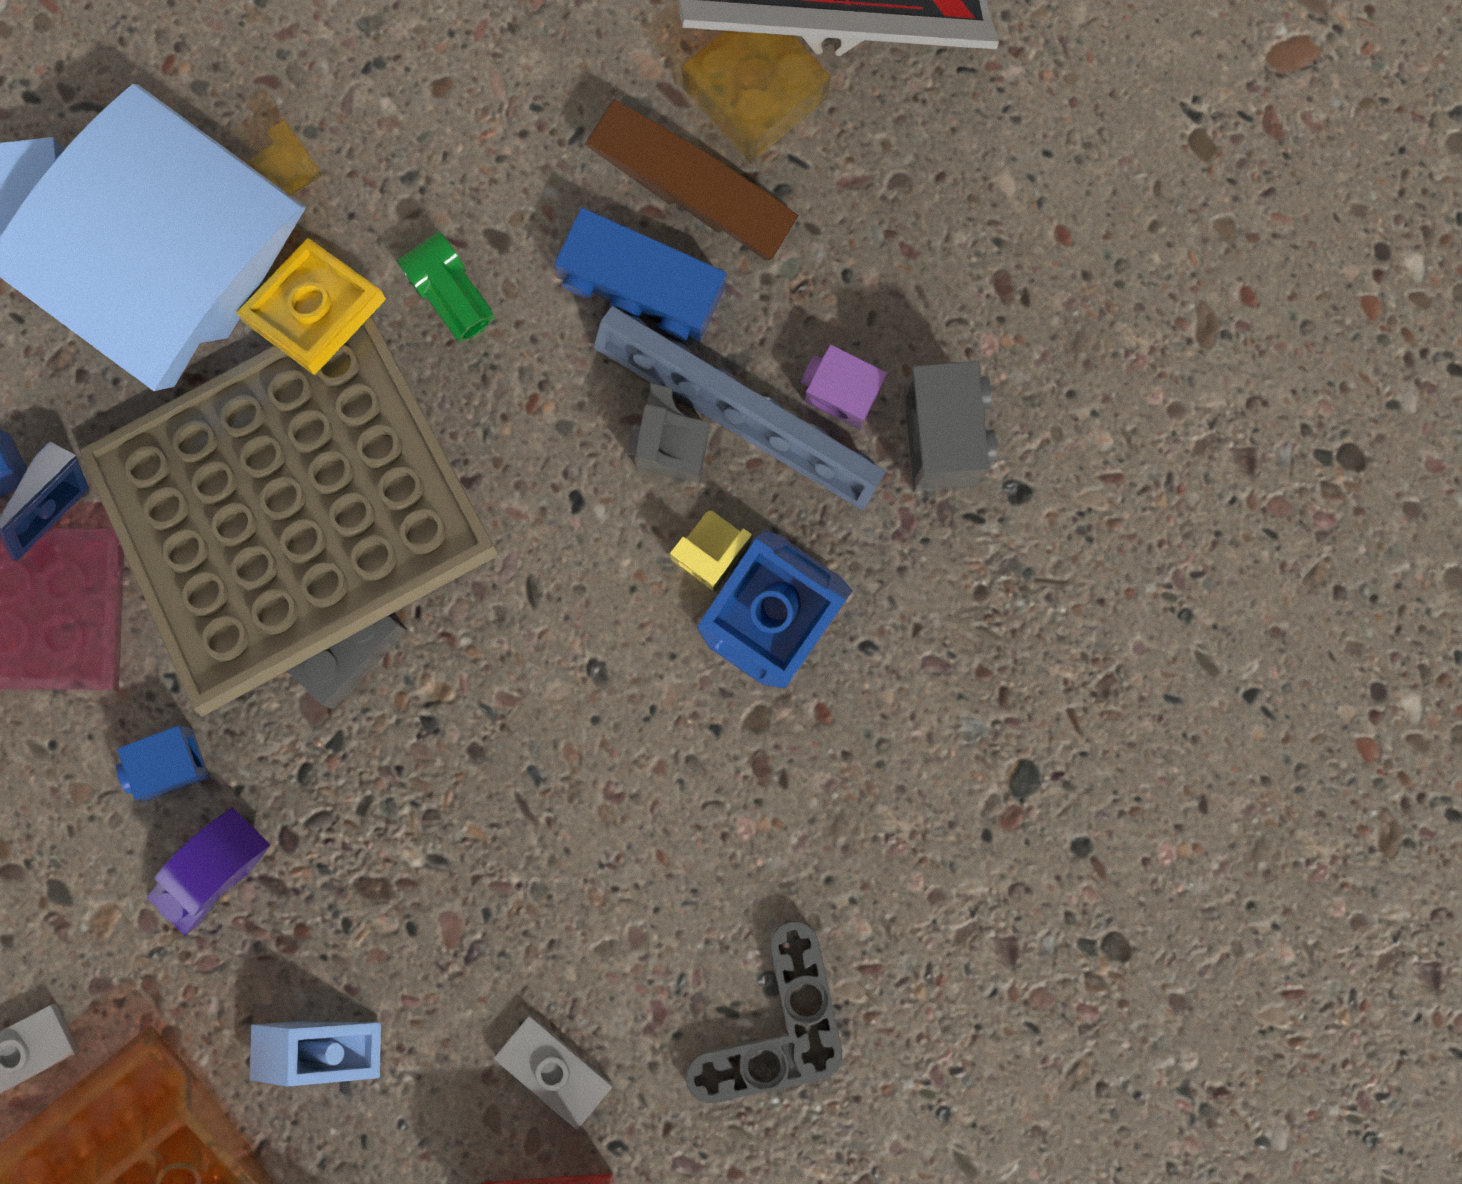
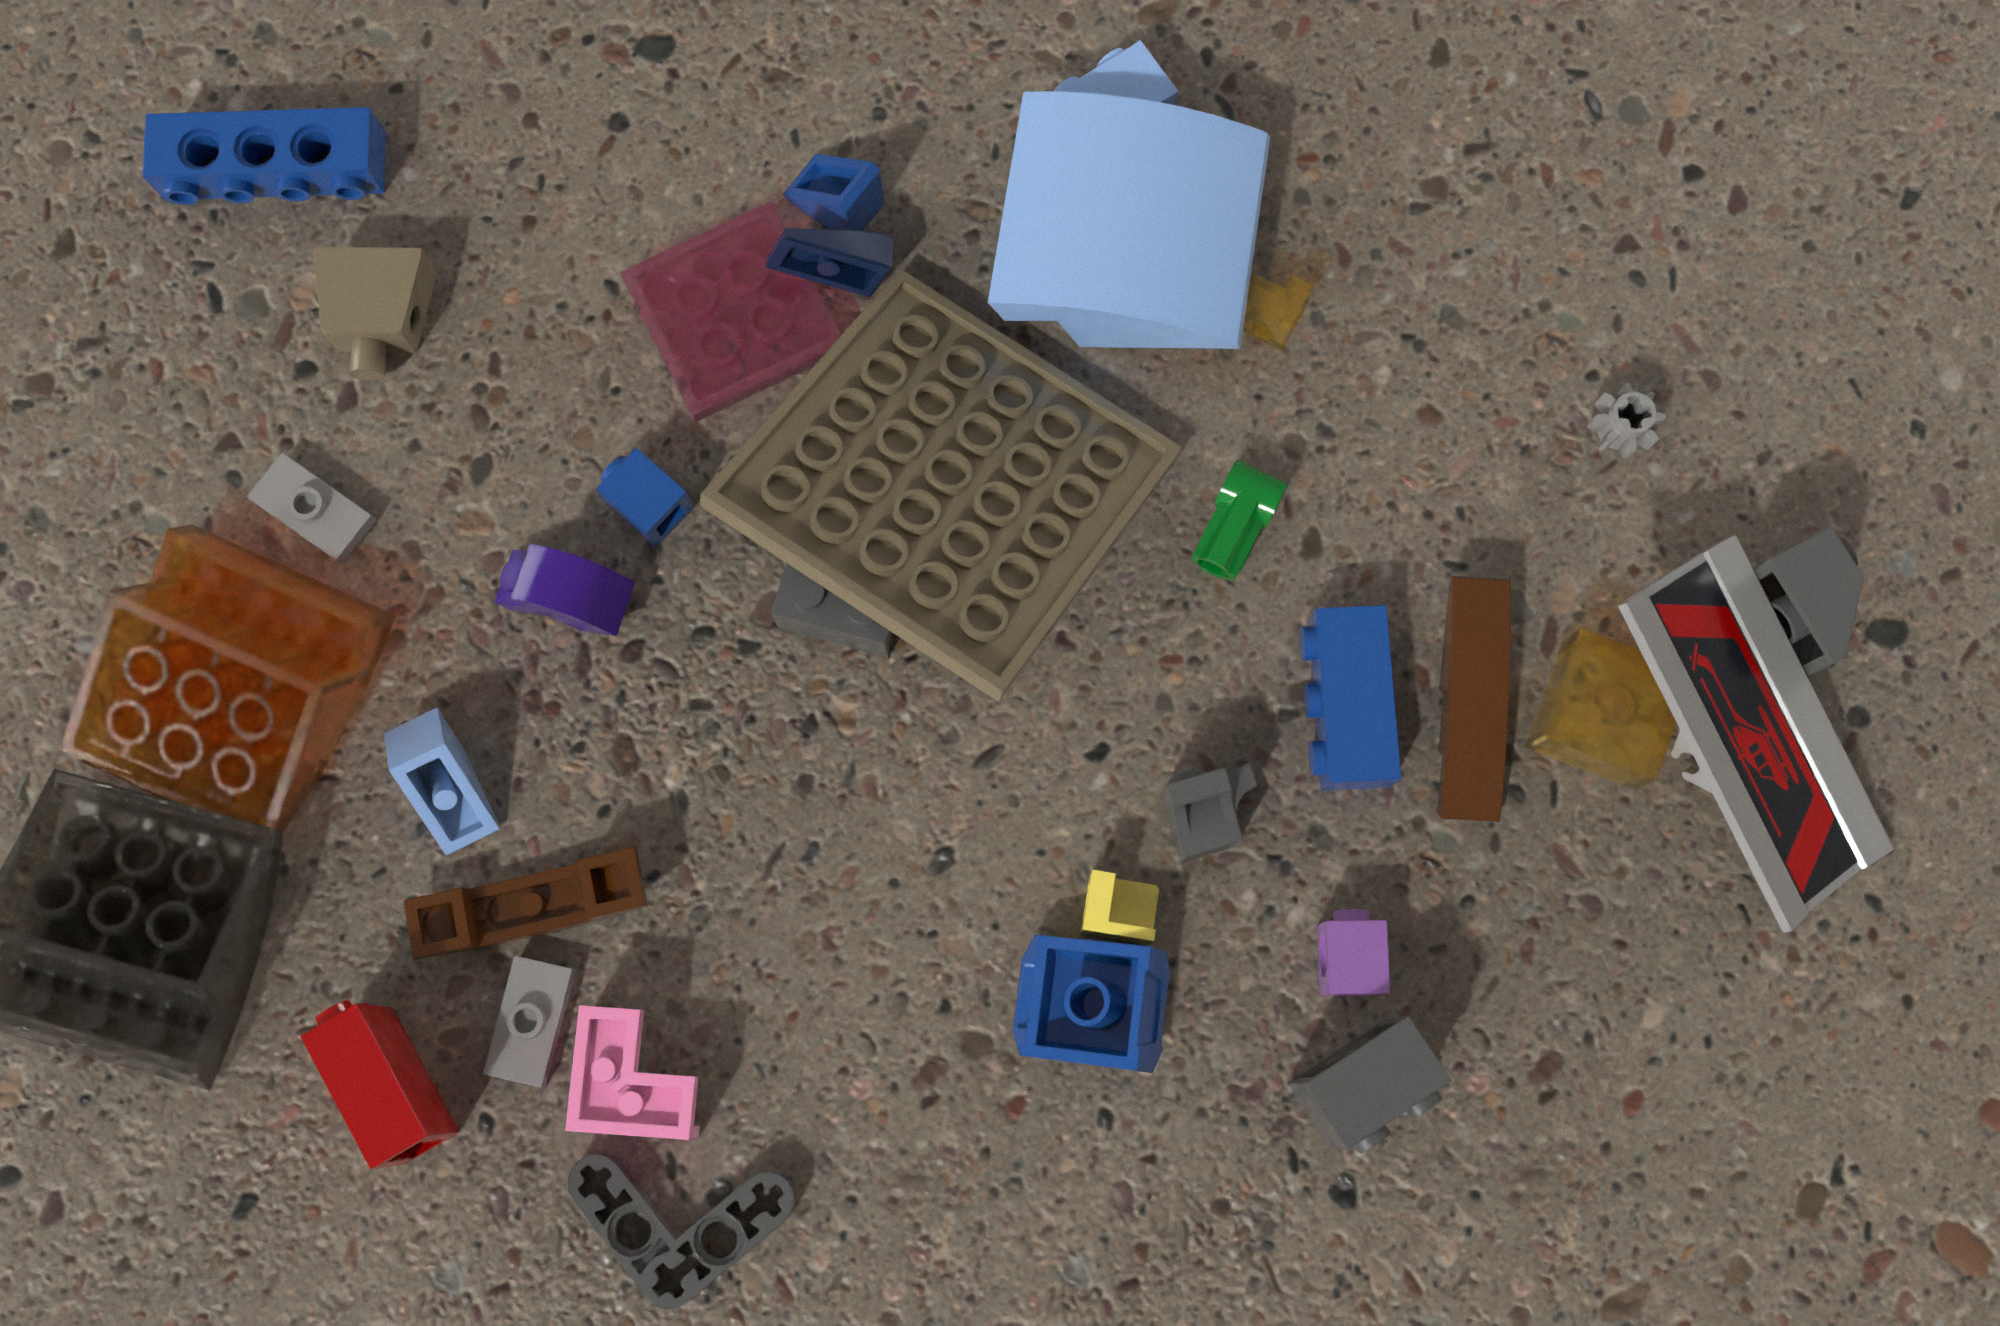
camera: 65 degrees right, 5 degrees down
yellow tile [236,238,386,376] -> none
sand blue plate [594,306,886,511] -> none
none -> reddish brown slope [404,847,648,960]
none -> bright pink panel [565,1005,700,1140]

